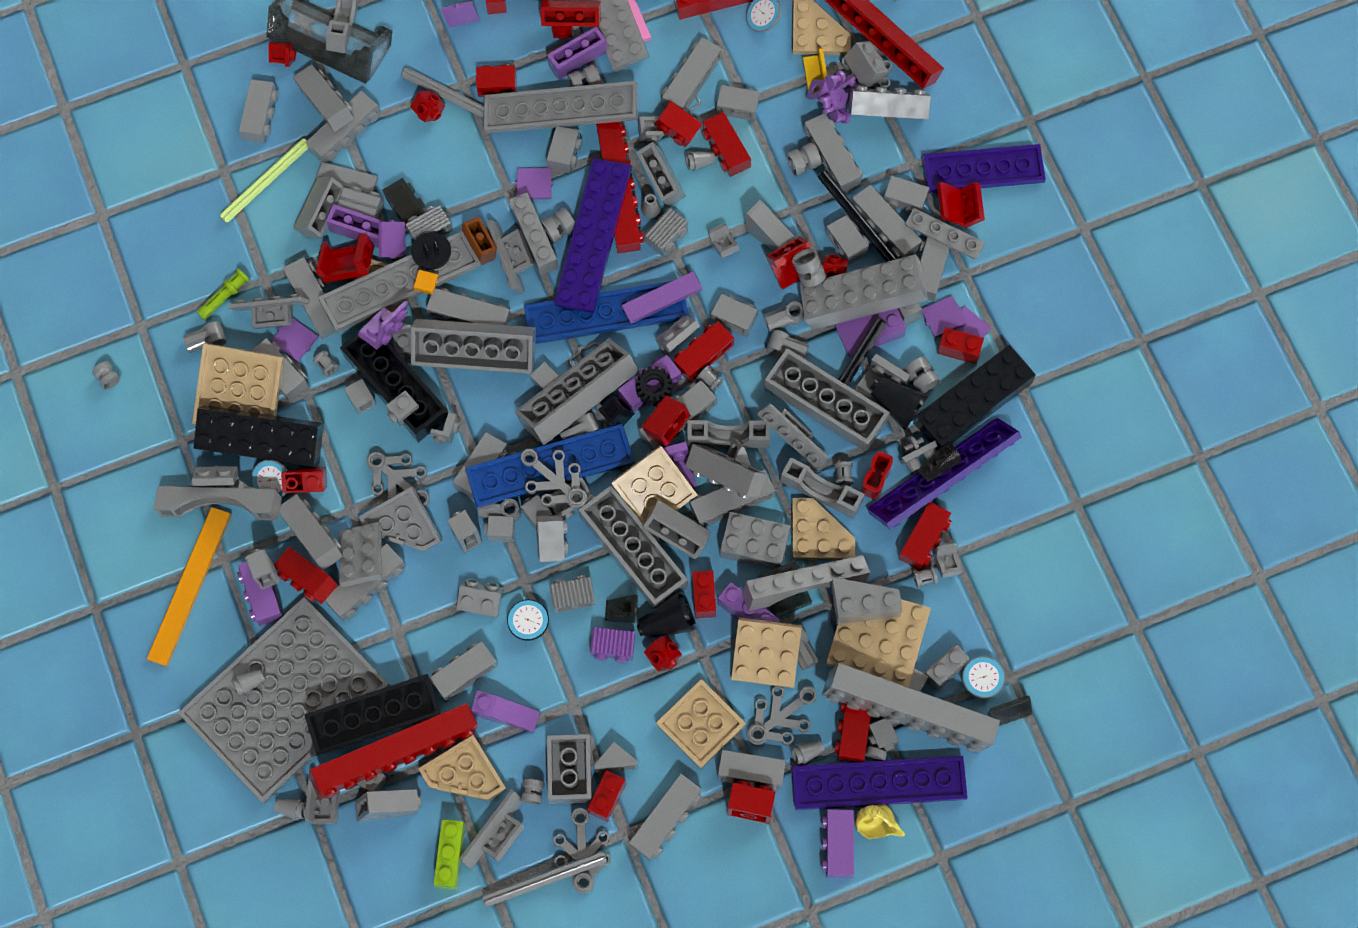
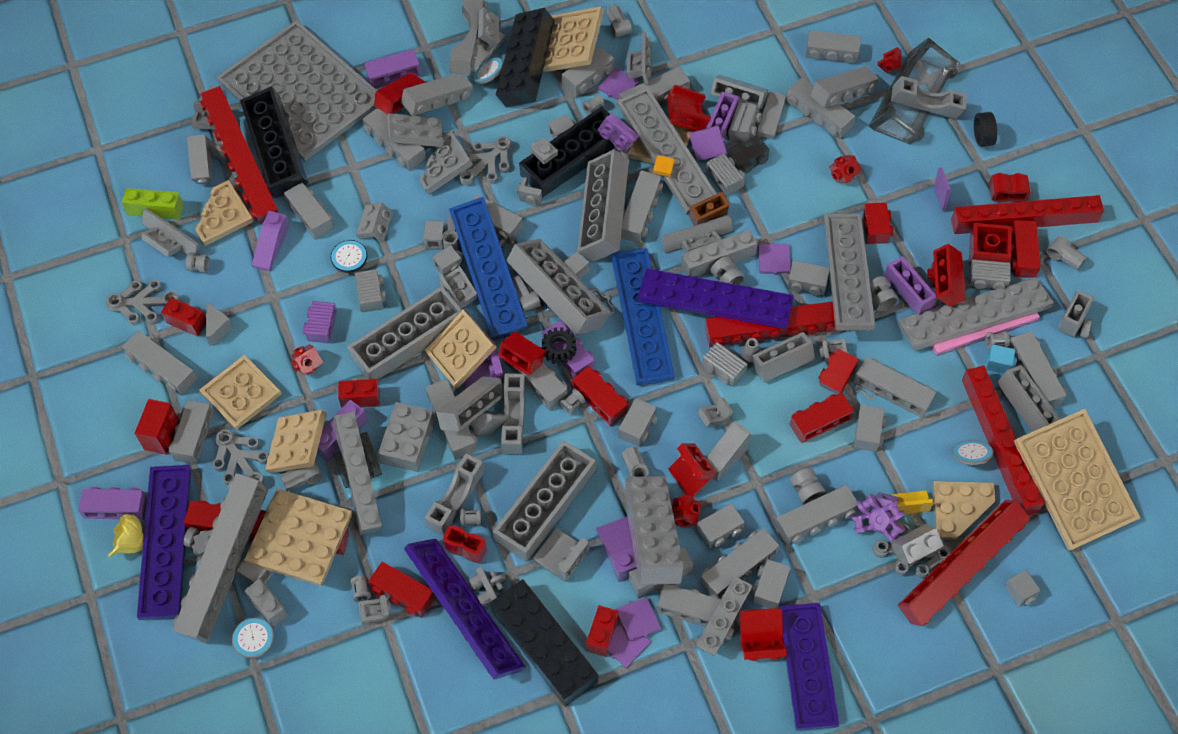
camera: 90 degrees right, 10 degrees down
light orange tile [147,507,232,667] -> none
lime pin [196,268,250,320] -> none
yellowish green axle [220,138,308,223] -> none
light grey cone [231,670,265,696] -> none
light grey brick [245,549,280,590] -> none
red slope [281,467,327,493] -> none
light grey axle [401,67,484,117] -> none
black piece [411,232,451,270] -> none
light grey brick [447,510,482,553] -> none
light grey axle [482,851,607,907] -> none
light grey plant [521,449,587,508] -> none
light grey brick [536,515,568,562] -> none
light grey brick [547,734,592,804] -> none
black brick [598,395,635,426] -> none
clear smoke slope [605,594,639,623] -> none
medium lavender tile [622,272,702,324] -> none
black cone [636,591,697,639] -> none
light grey brick [643,500,711,559] -> none
light grey bracket [655,315,700,355] -> none
light grey cone [685,152,716,171] -> none
light grey bracket [757,404,828,467] -> none
light grey piece [766,330,809,359] -> none
light grey cone [791,740,824,765] -> none
light grey wheel [792,249,826,287] -> none
tan plate [792,498,855,560] -> none
black axle [818,170,897,262] -> none
light grey wedge [831,577,902,624] -> none
black axle [838,317,886,386] -> none
light grey brick [849,85,931,119] -> none
black cone [870,377,928,430] -> none
light grey wheel [903,357,940,394] -> none
clear smoke slope [917,442,962,482] -> none
clear smoke slope [987,695,1032,726] -> none

